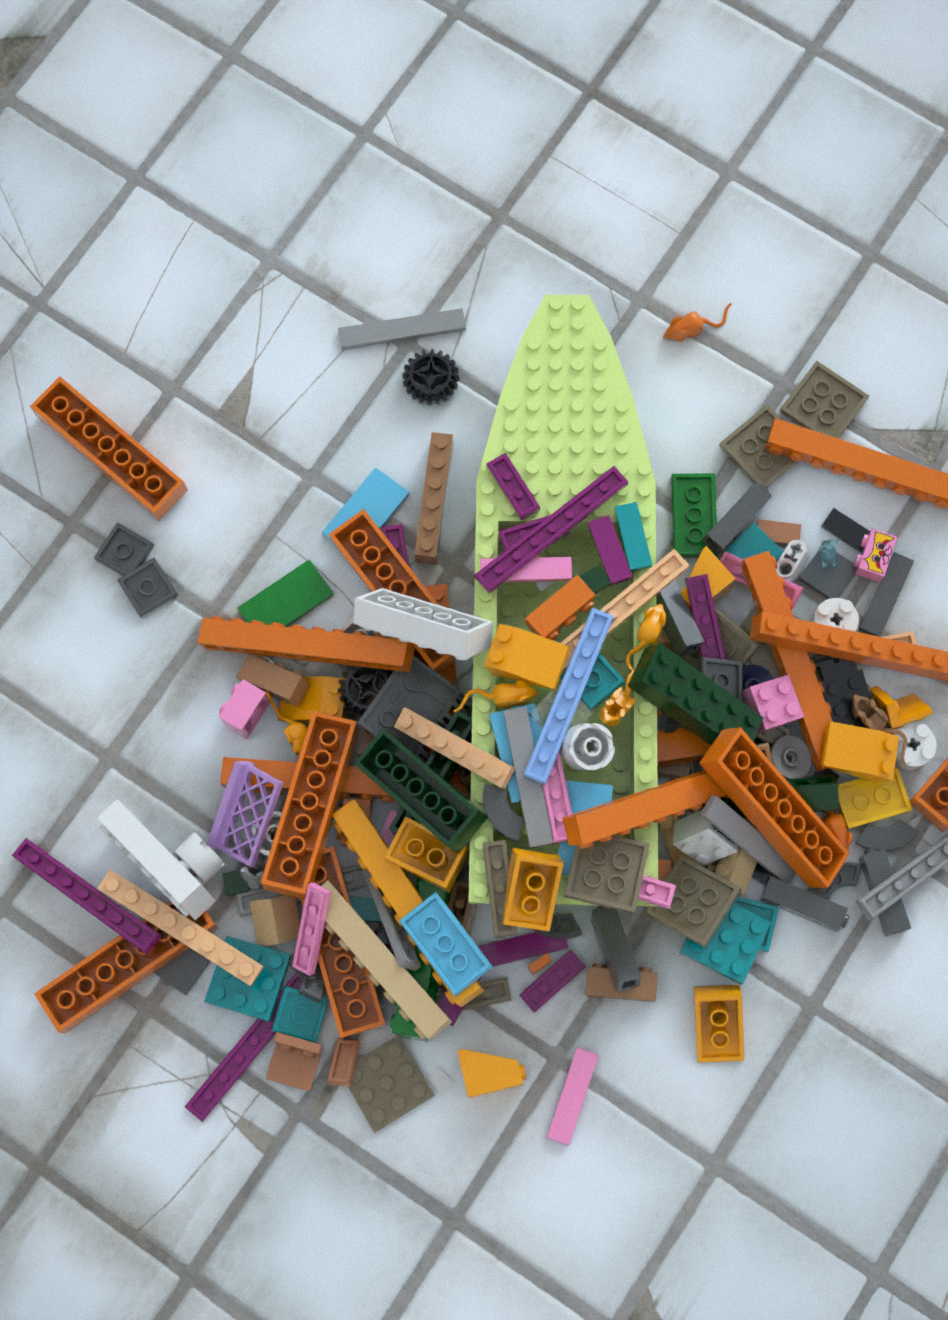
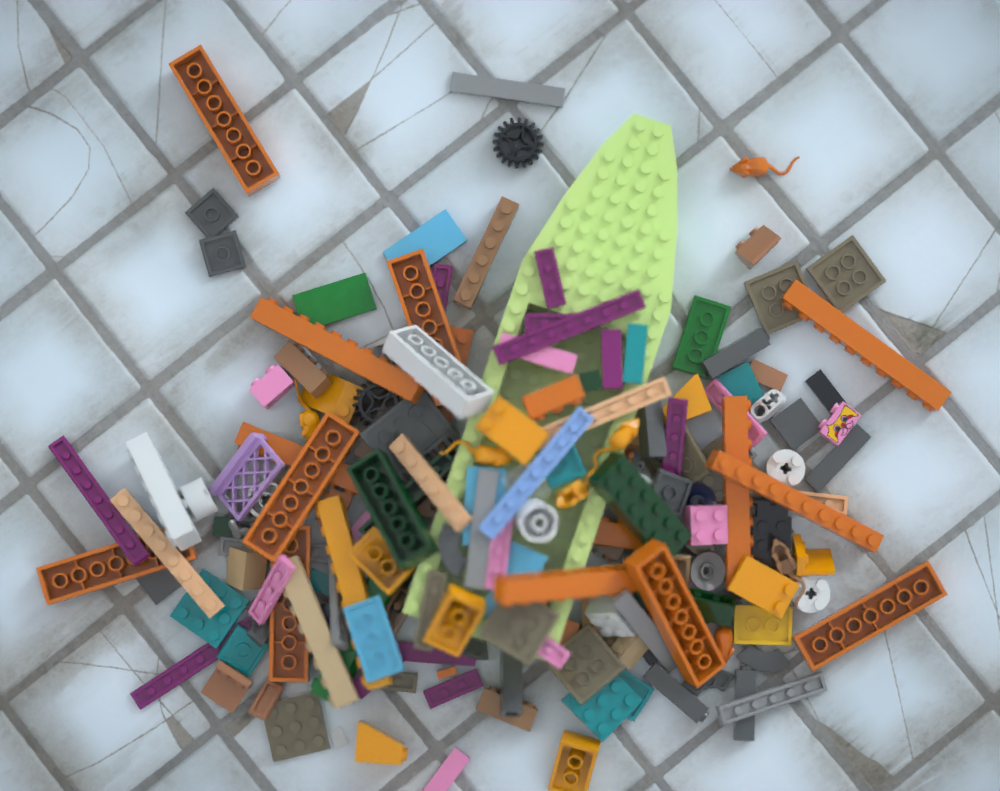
camera: 15 degrees right, 10 degrees up
clear light blue slope [819,539,839,568] -> none
none -> nougat slope [734,225,781,269]

